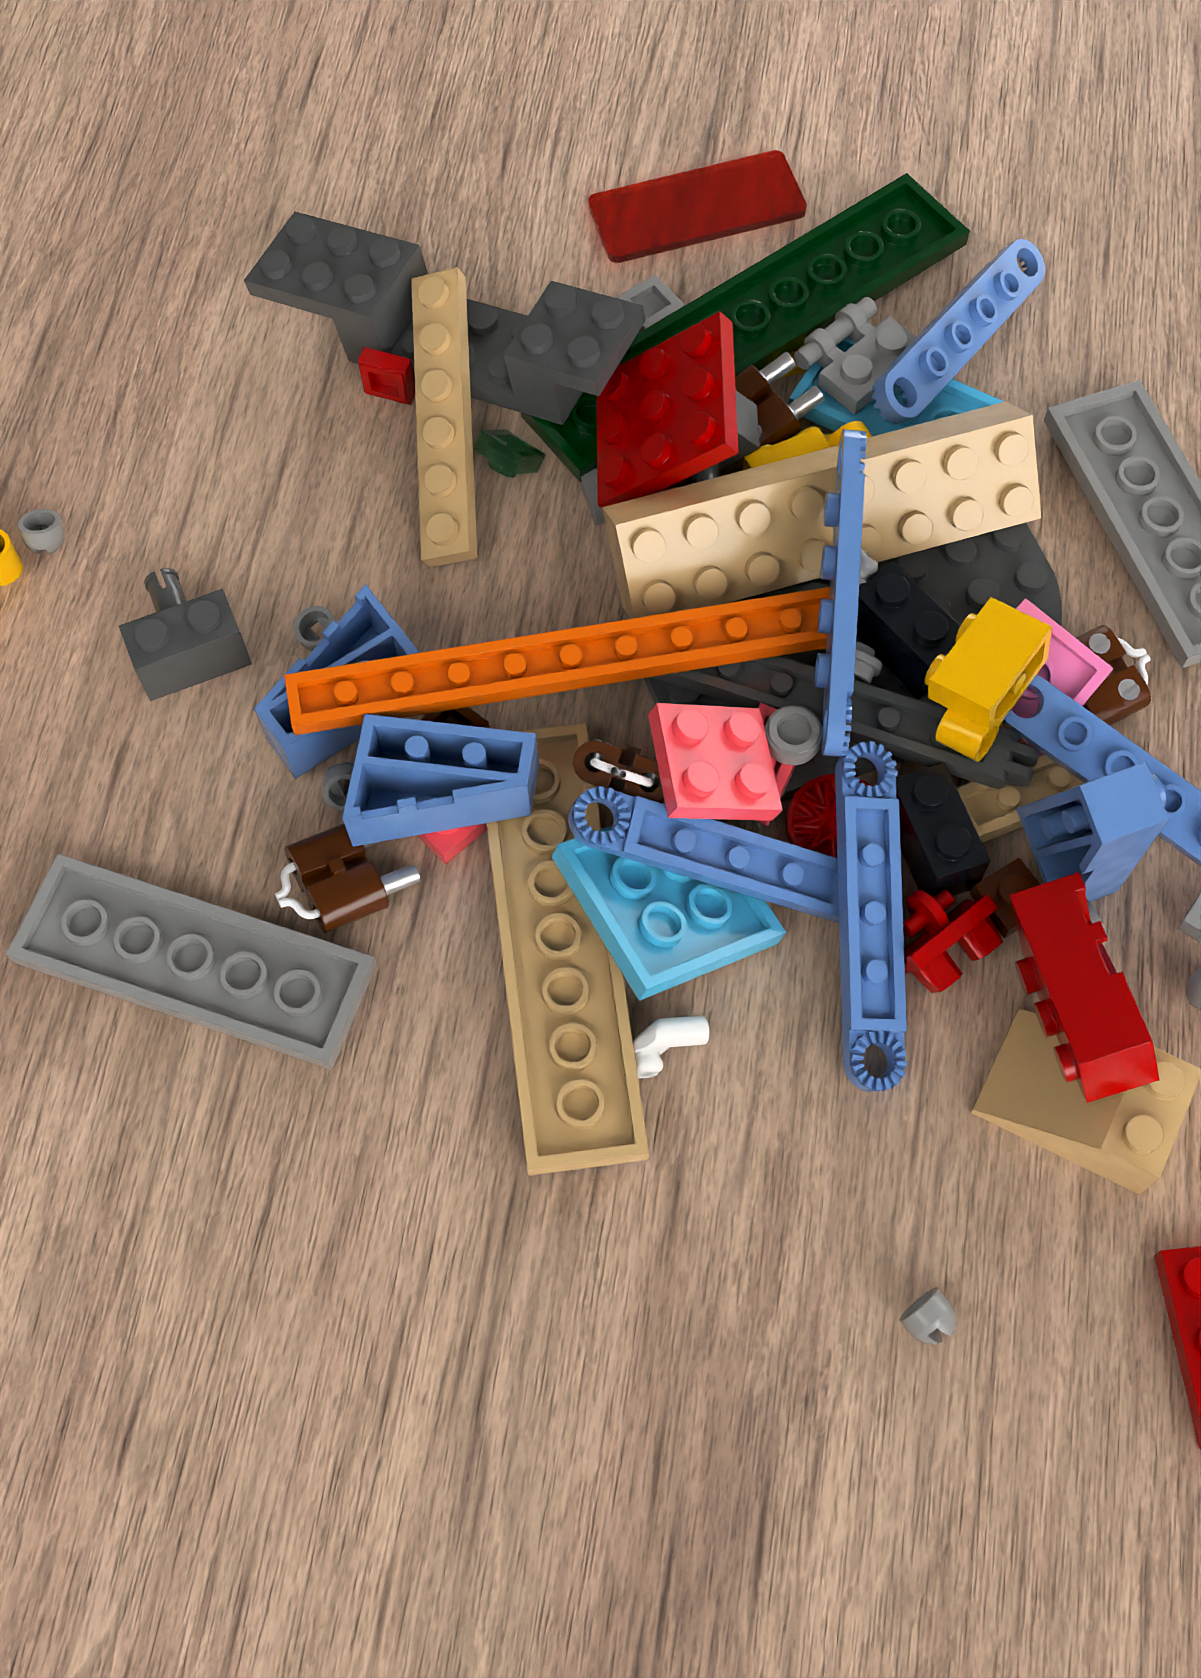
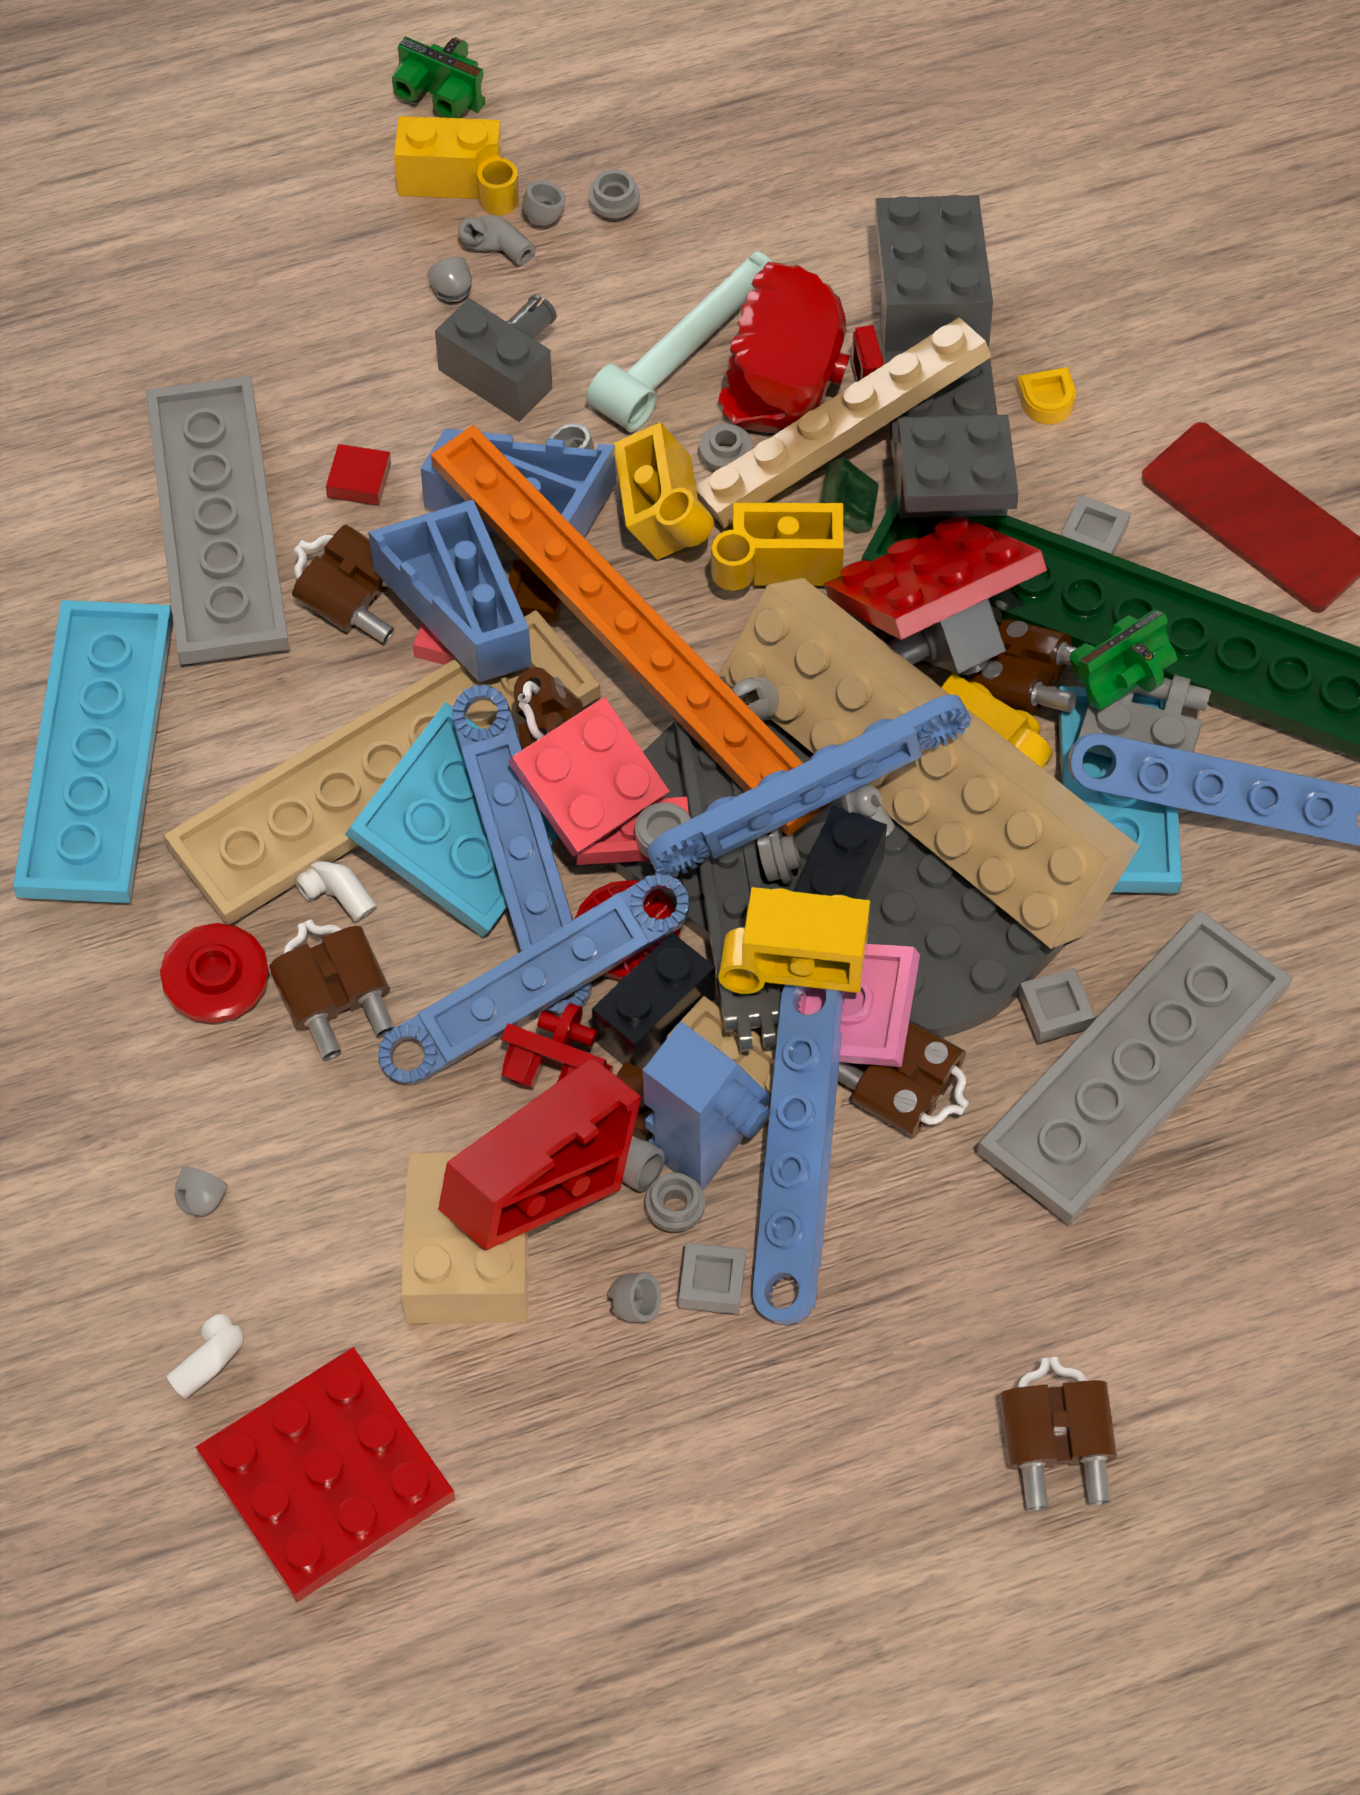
camera: 60 degrees right, 5 degrees down
none -> medium azure plate [13,600,173,903]
none -> red wheel [160,923,270,1023]
none -> white arm [167,1314,243,1399]
none -> reddish brown piece [269,920,395,1060]
none -> red tile [326,444,391,505]
none -> light grey hinge [427,257,472,302]
none -> light grey arm [458,216,536,266]
none -> light aqua piece [586,251,772,432]
none -> light grey plate [589,169,640,218]
none -> yellow hinge [614,422,714,560]
none -> light grey plate [645,1173,705,1232]
none -> light grey plate [699,424,753,472]
none -> yellow hinge [711,503,844,591]
none -> red animal [718,262,850,433]
none -> light grey hinge [732,676,779,721]
none -> yellow tile [1016,367,1076,424]
none -> light grey plate [1018,968,1096,1043]
none -> green hips [1069,609,1178,711]

